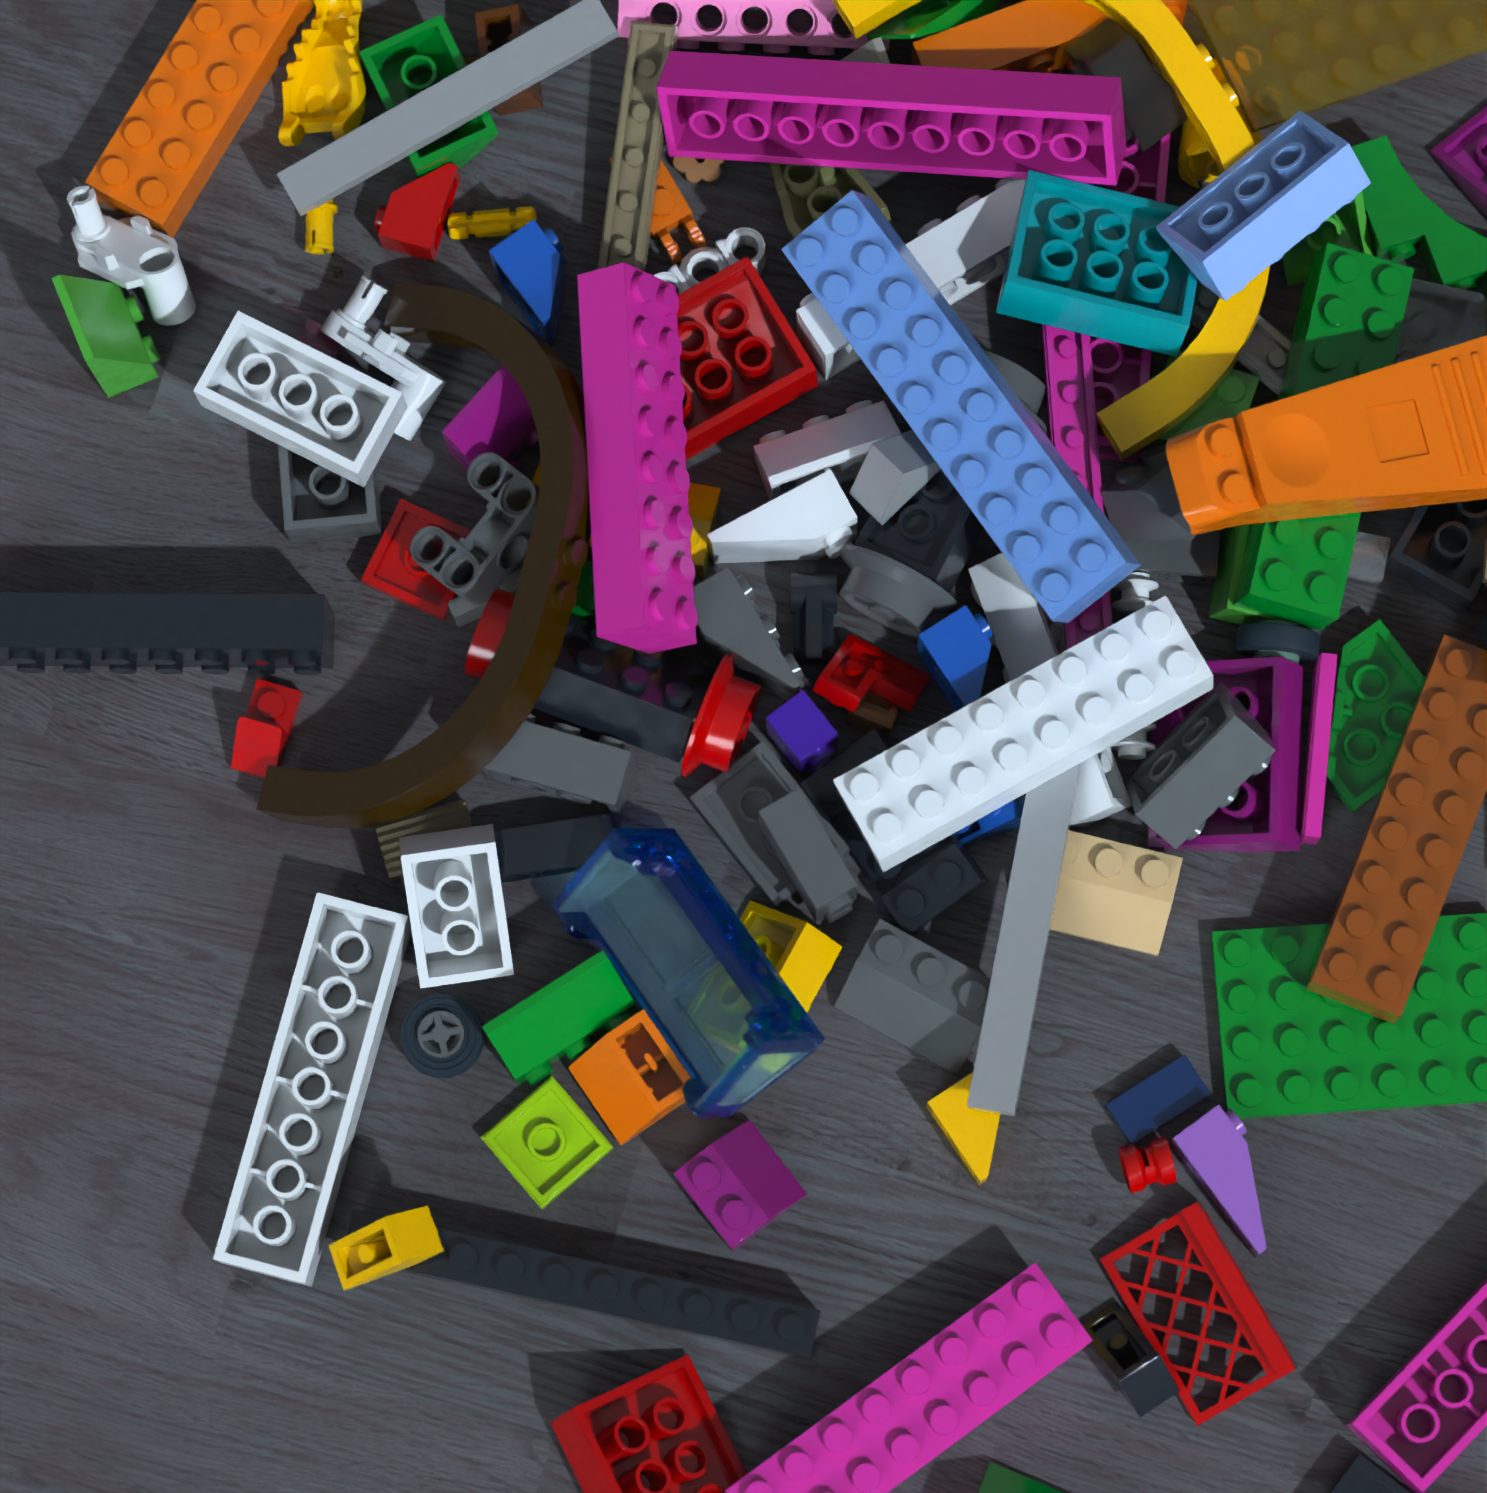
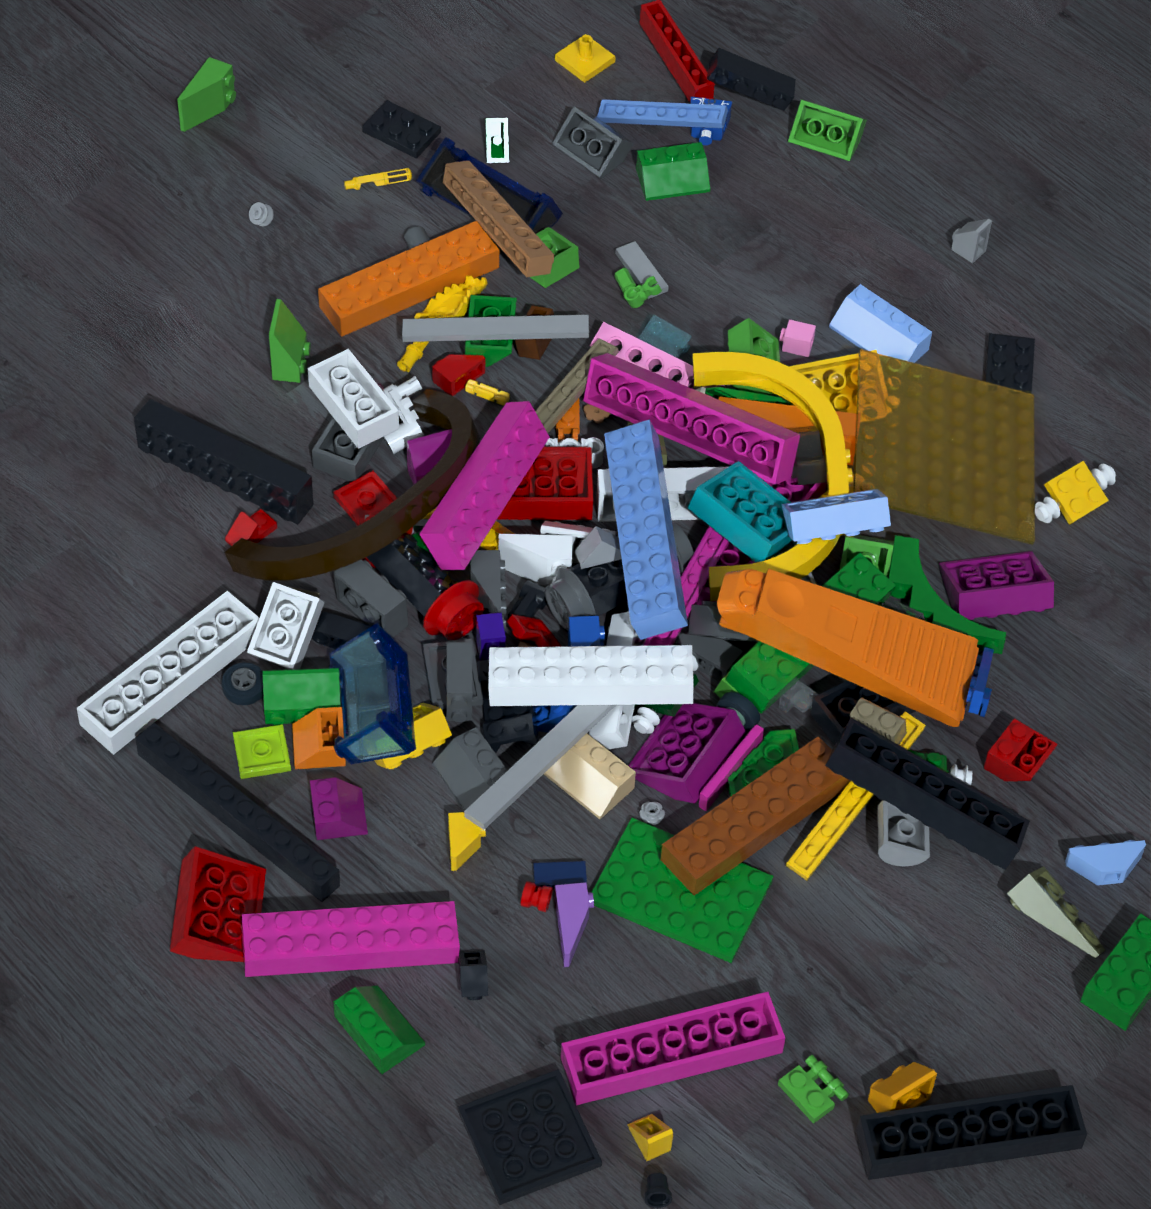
camera: 20 degrees right, 25 degrees down
white piece [67,186,196,326] -> none
yellow slope [328,1206,444,1290] -> none
dark grey beam [410,453,540,605] -> none
blue slope [489,219,567,346] -> none
red fence [1100,1201,1298,1426] -> none
dark grey slope [1124,682,1276,849] -> none
none -> light grey plate [639,801,665,825]

